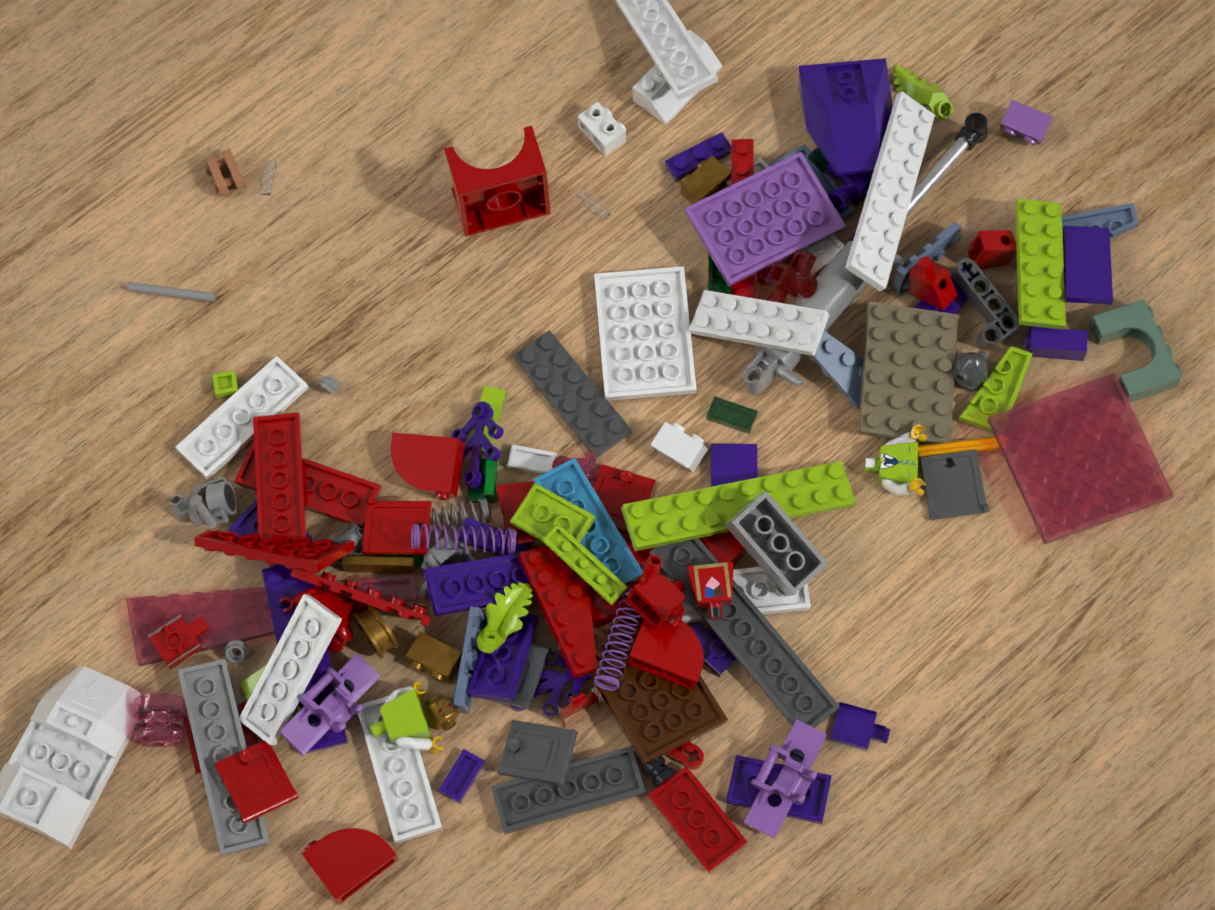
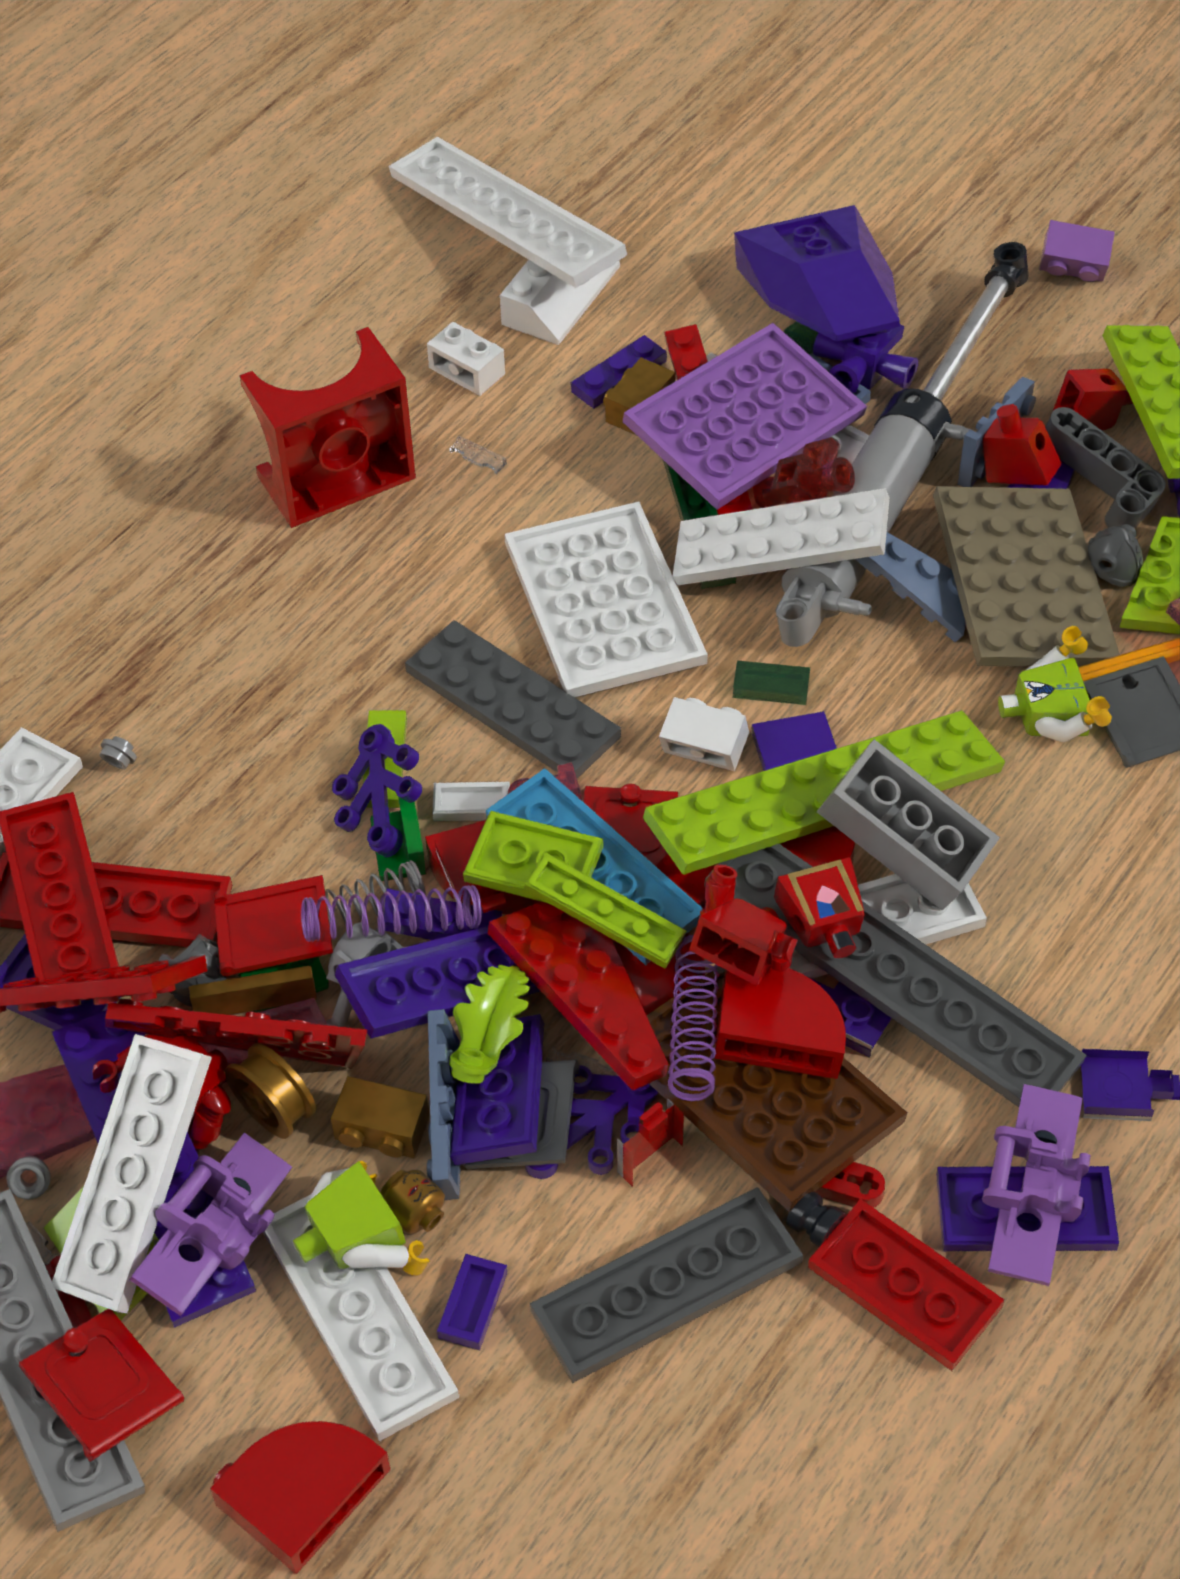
camera: 15 degrees left, 15 degrees down
red brick [391,433,465,500] -> none
dark grey container [498,720,578,787] -> none
white plate [845,91,935,291] -> none
lime plant [892,65,953,120] -> none

